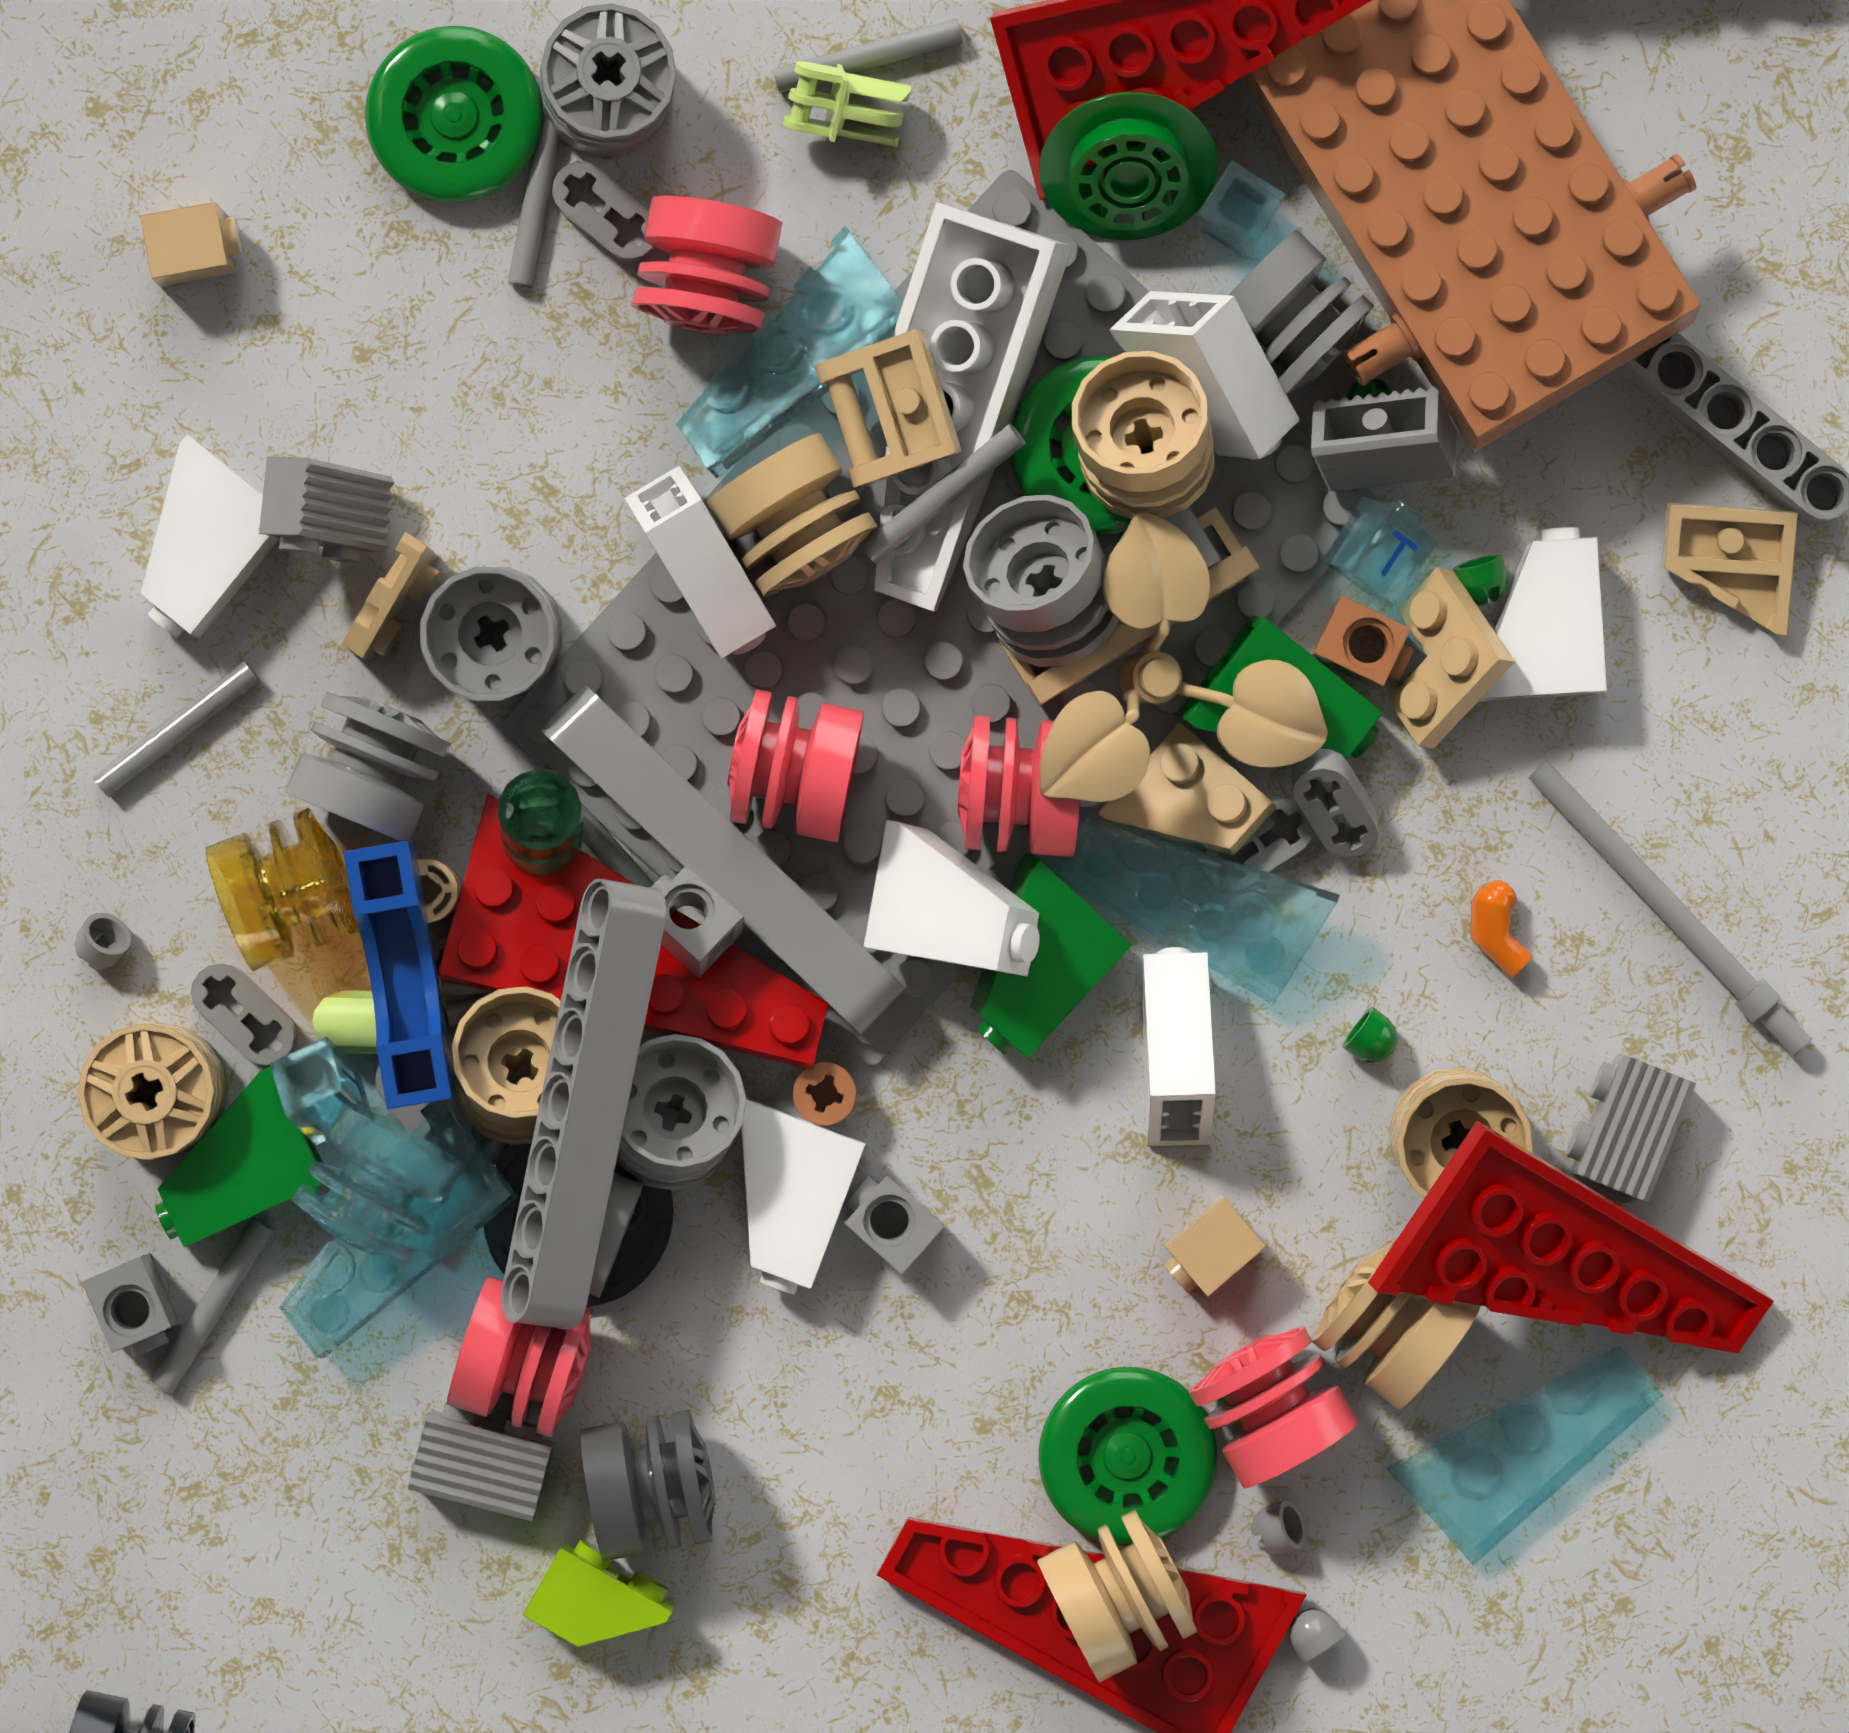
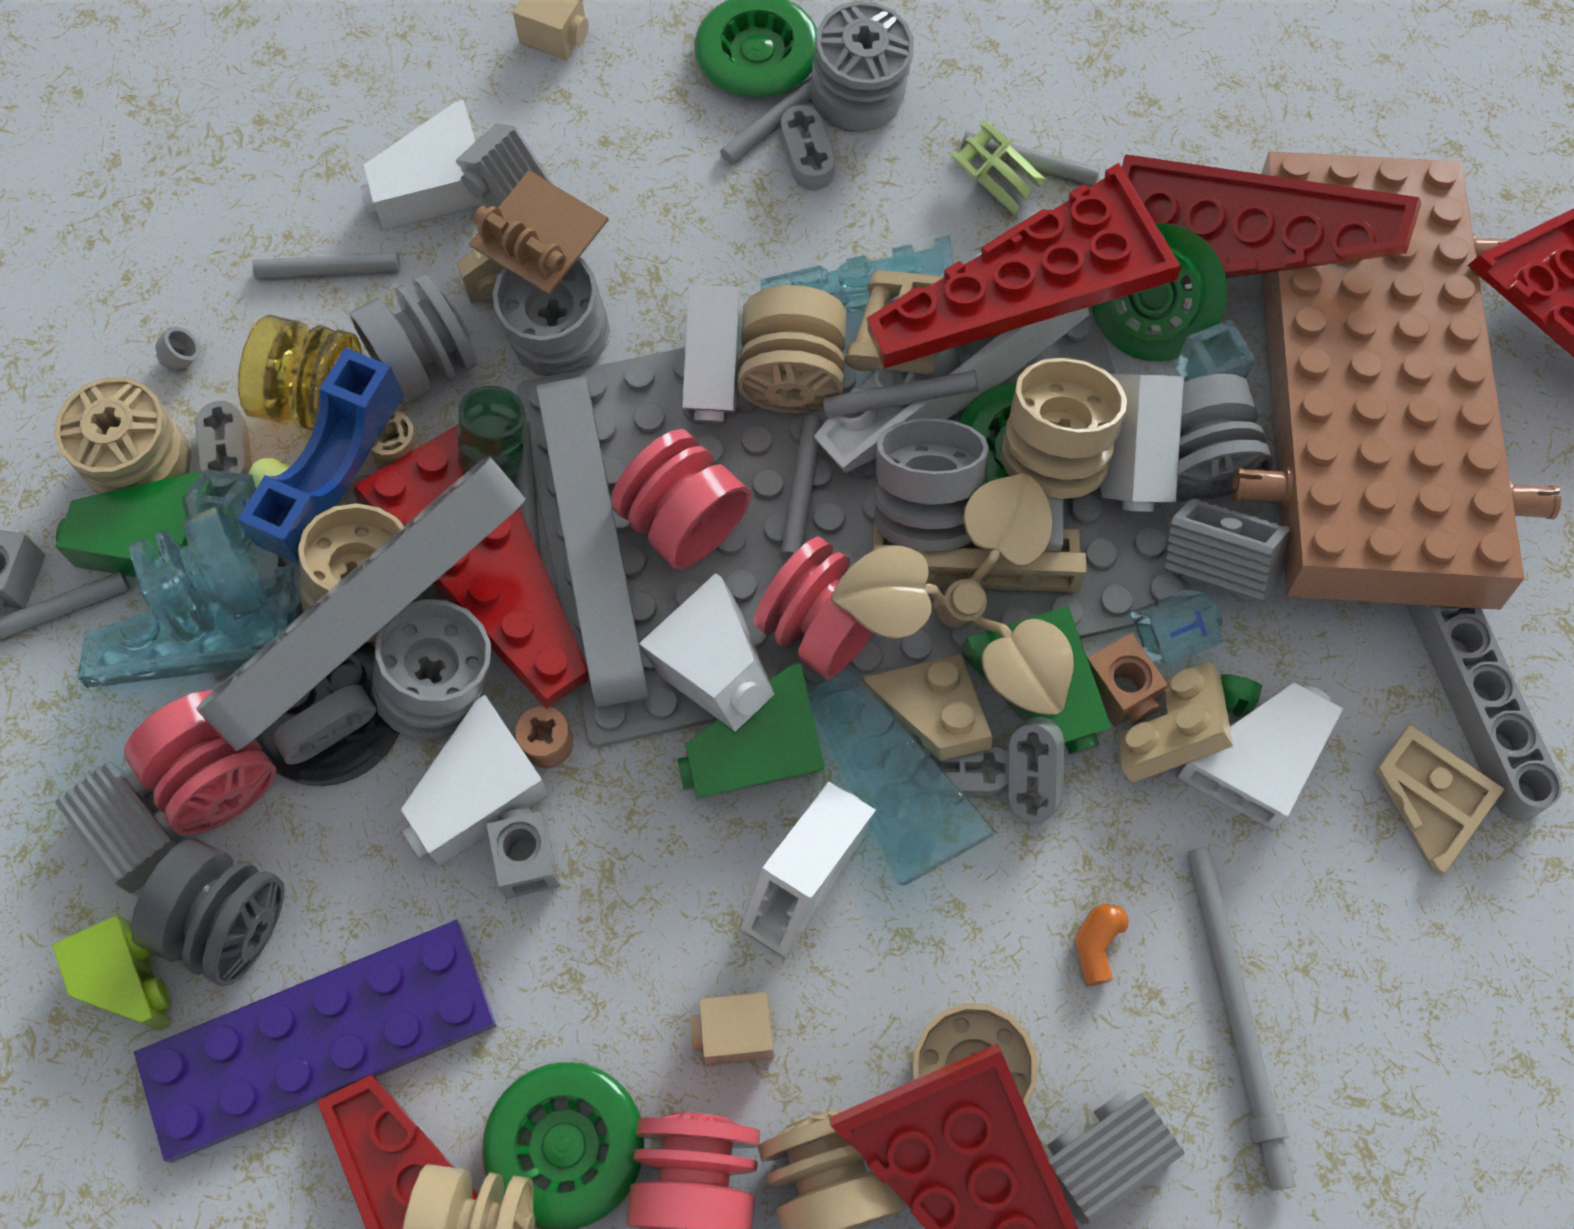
camera: 40 degrees right, 20 degrees down
coral wheel [631,195,783,335] -> none
light grey brick [651,865,744,978] -> none
green hinge [1342,1007,1398,1063] -> none
none -> dark purple plate [134,919,497,1163]
none -> medium nougat hinge [469,170,609,295]
none -> light grey bar [780,415,823,560]
none -> red wing [867,162,1180,368]

